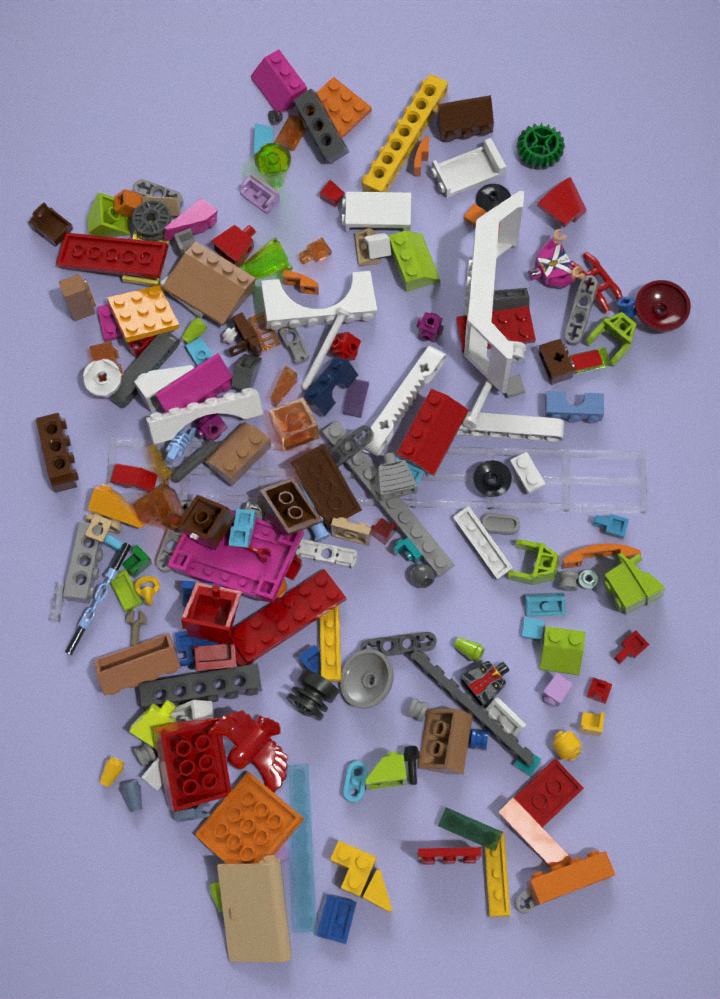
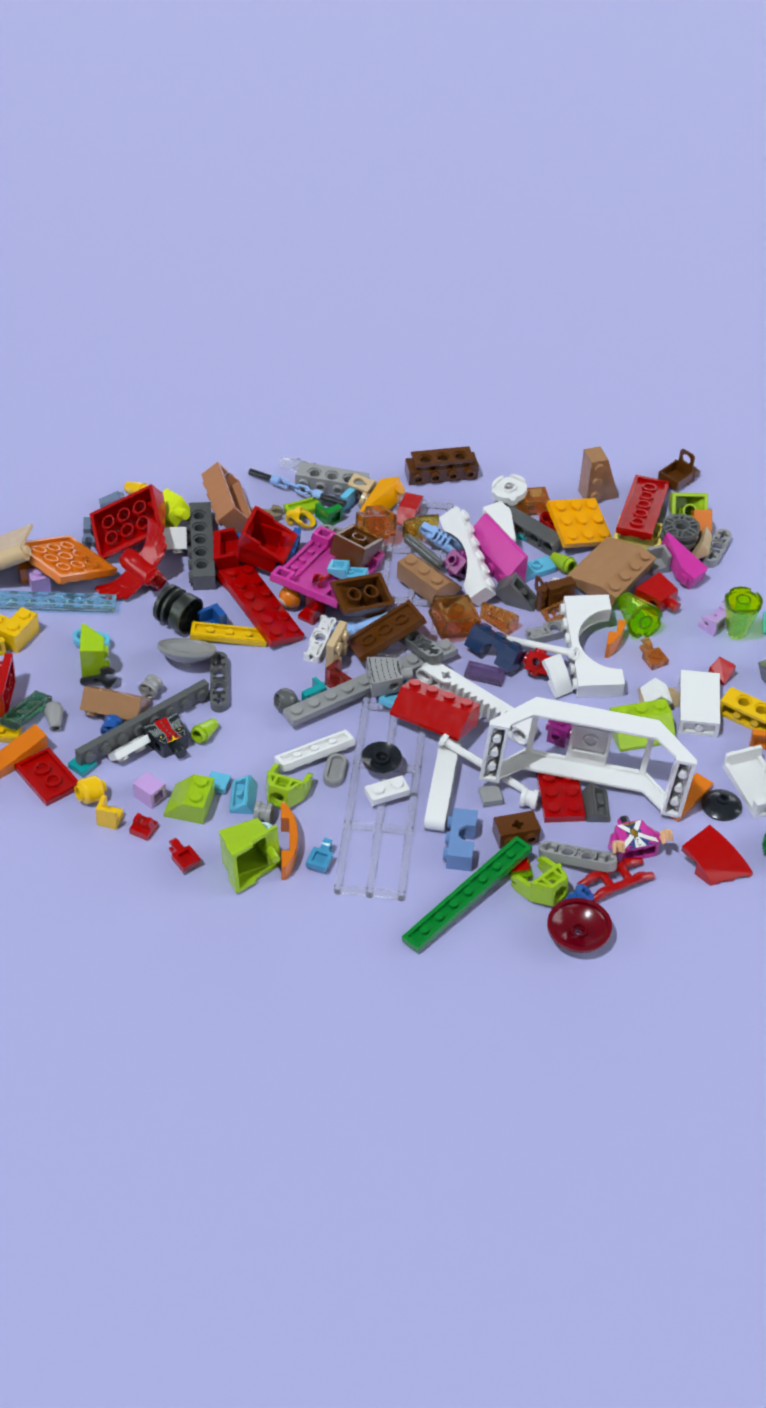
camera: 90 degrees right, 25 degrees down
none -> light grey cone [44,701,64,732]
none -> green plate [402,836,532,953]
none -> white slope [542,653,573,699]

